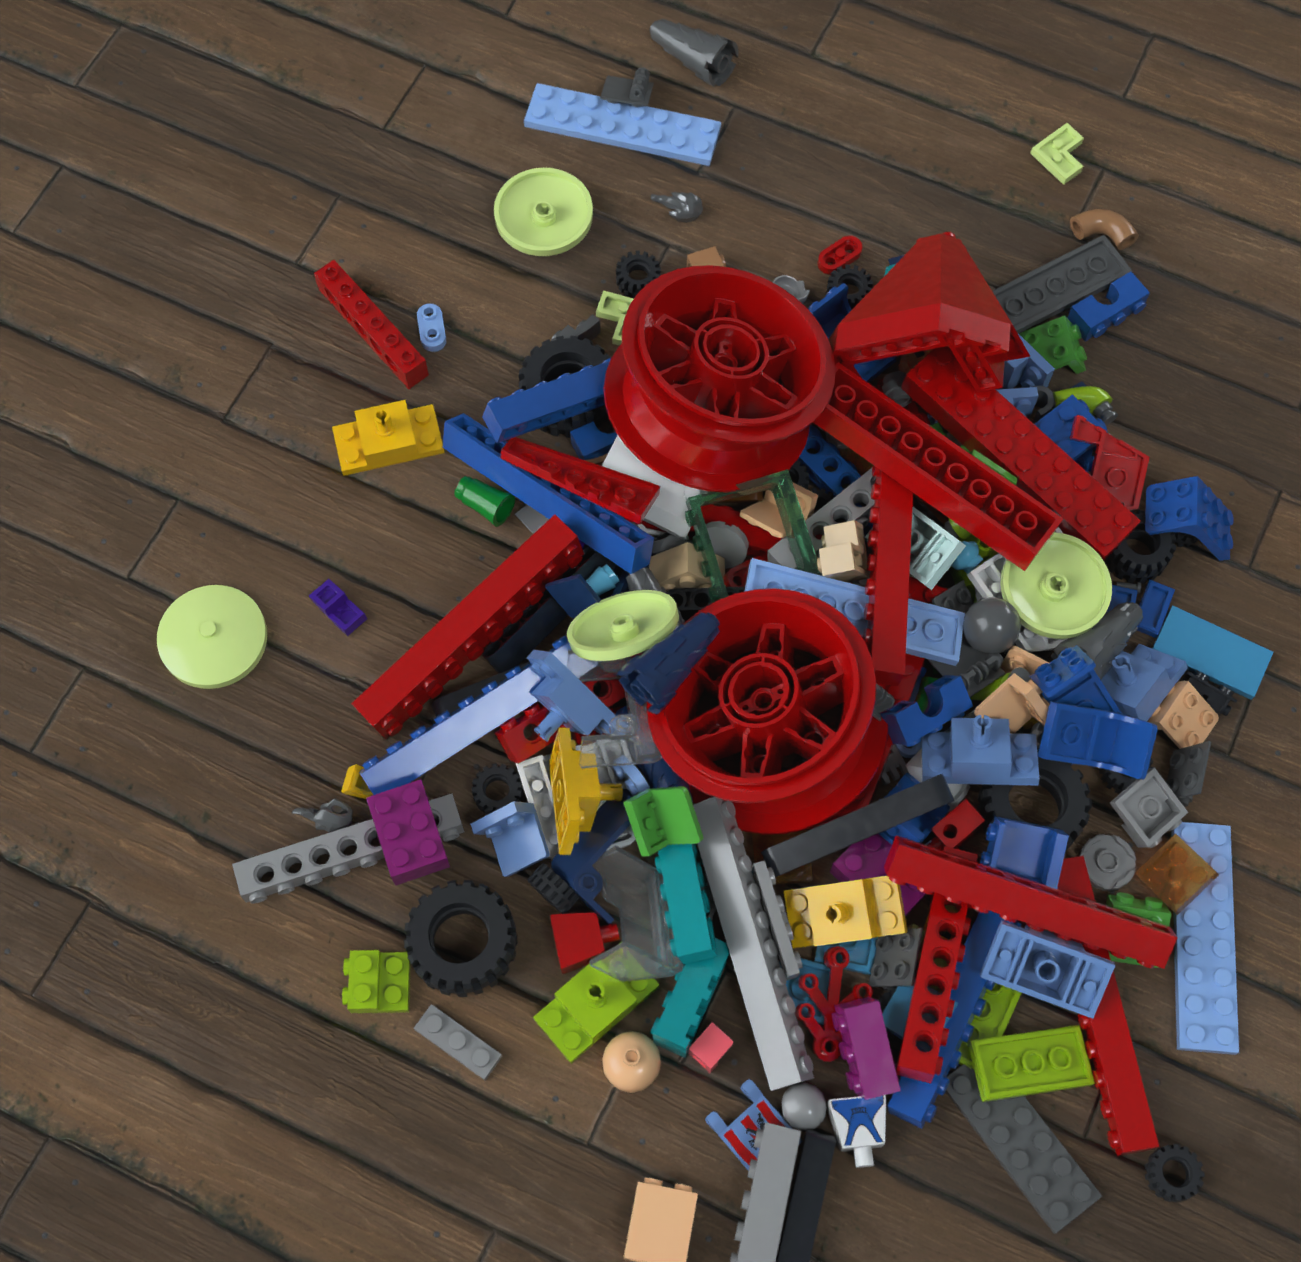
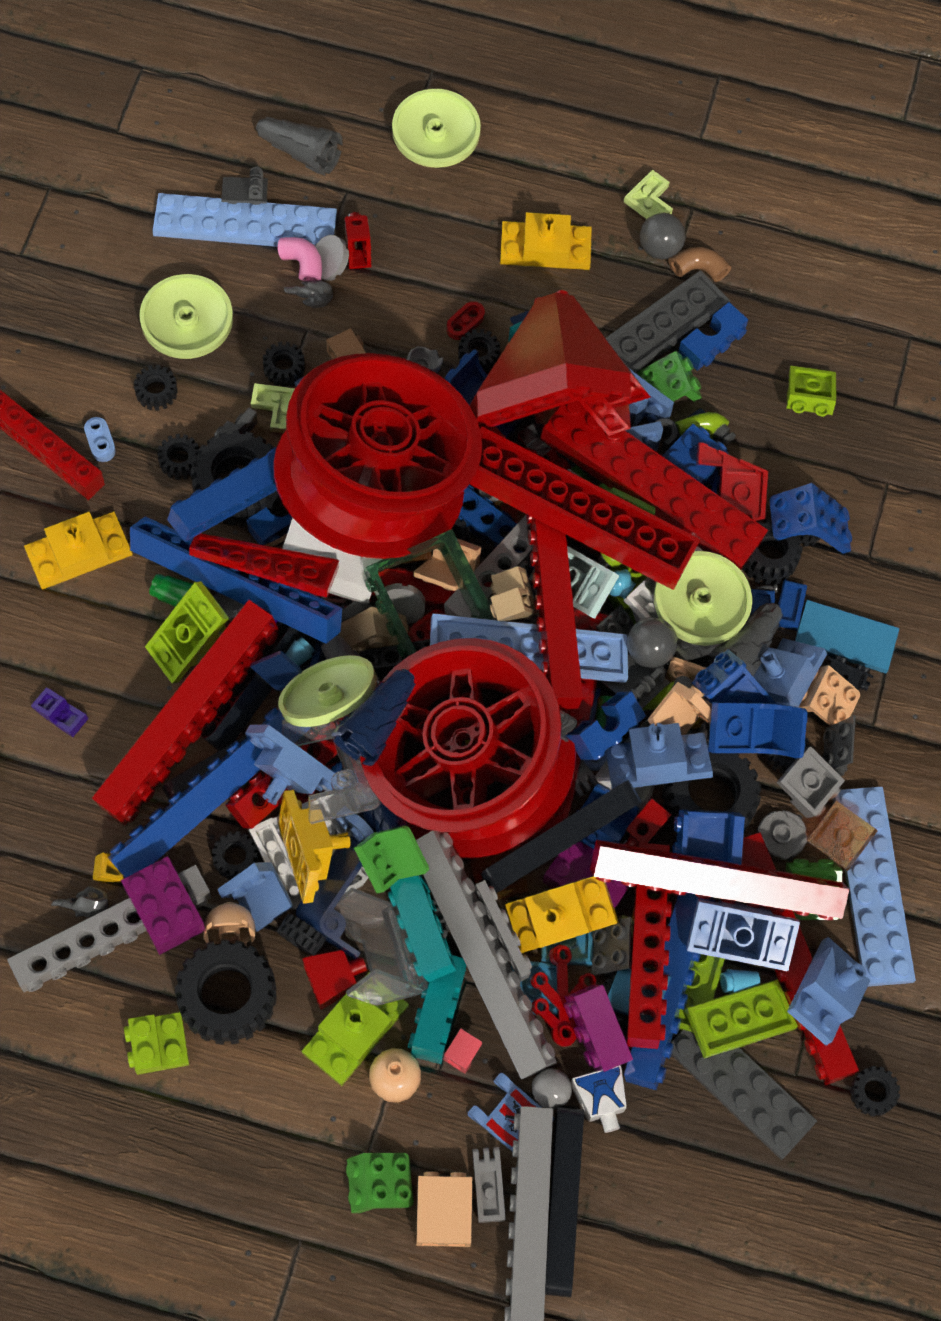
camera: 15 degrees left, 0 degrees up
light grey plate [414,1004,503,1081] -> none
none -> black tyre [134,365,178,411]
none -> lime brick [145,581,229,684]
none -> black tyre [157,434,199,480]
none -> light nougat cylinder [203,902,255,947]
none -> bright pink cylinder [278,237,322,281]
none -> light grey tile [315,235,349,281]
none -> red torso [344,212,371,269]
none -> bright green bracket [346,1153,413,1213]
none -> yellowish green dish [392,89,481,168]
none -> light grey hinge [472,1147,505,1223]
none -> yellow brick [500,212,592,270]
none -> dark grey piece [639,212,686,260]
none -> medium azure cone [720,969,760,994]
none -> lime plate [787,366,836,417]
none -> medium blue brick [787,937,870,1045]

